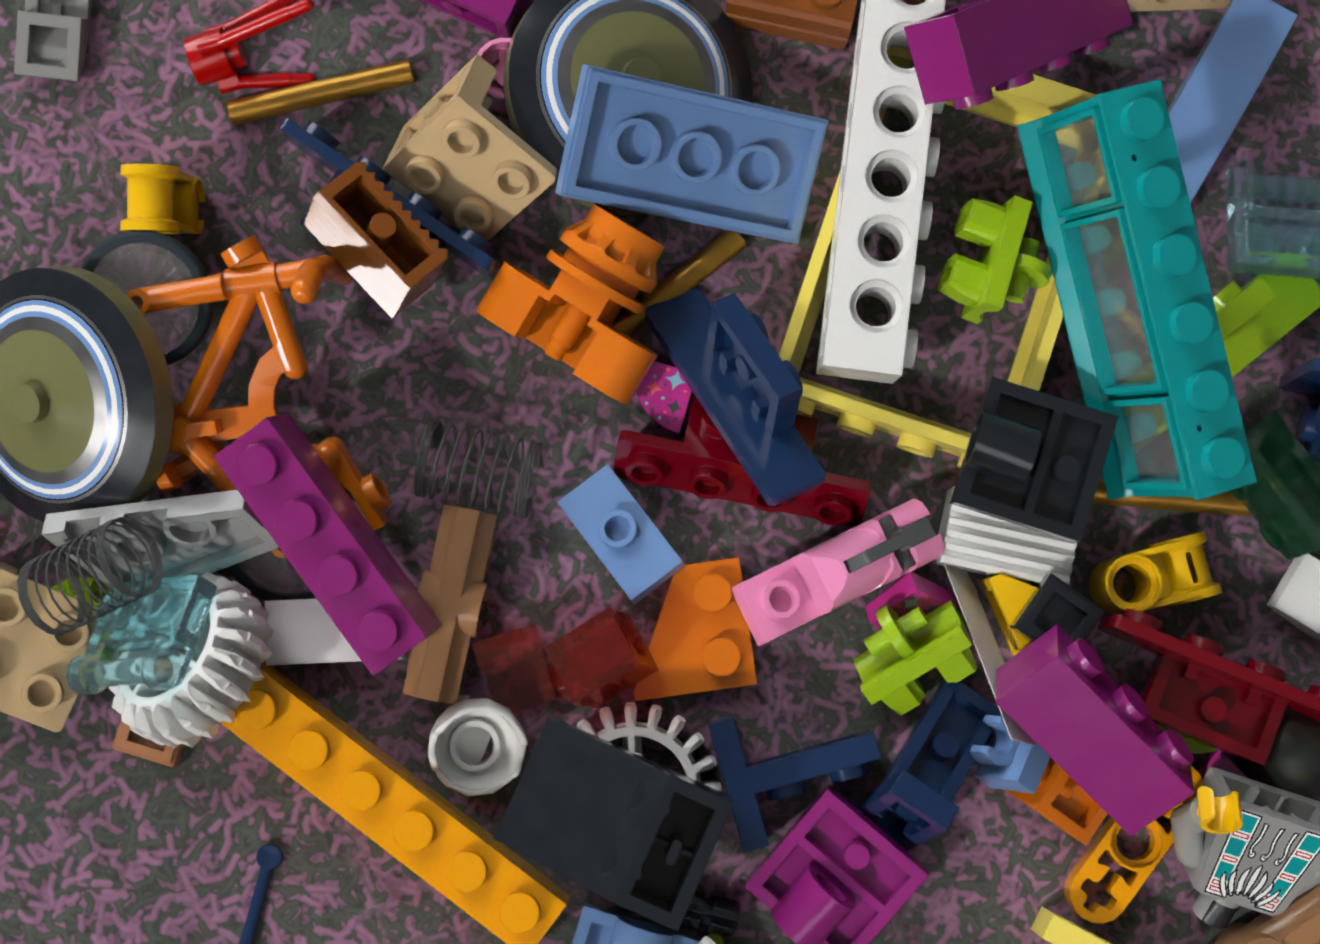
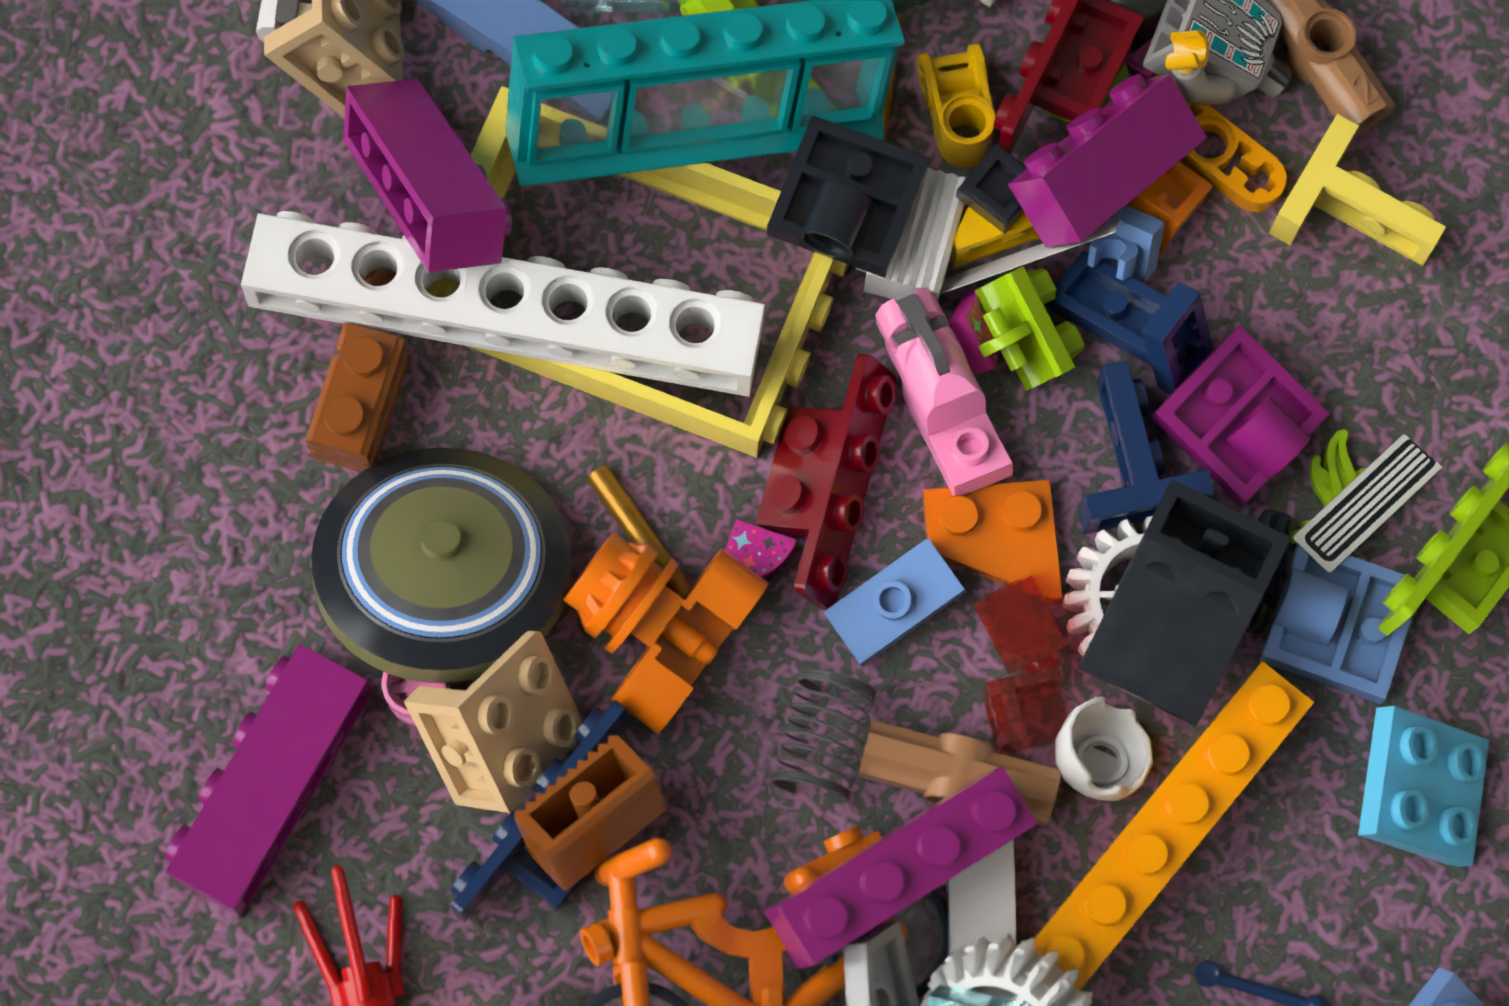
camera: 90 degrees left, 10 degrees down
pearl gold bar [227,59,415,126] -> none
medium blue tile [555,64,829,244] -> none
dark blue bracket [645,288,826,506] -> none
lime hips [937,195,1052,324] -> none

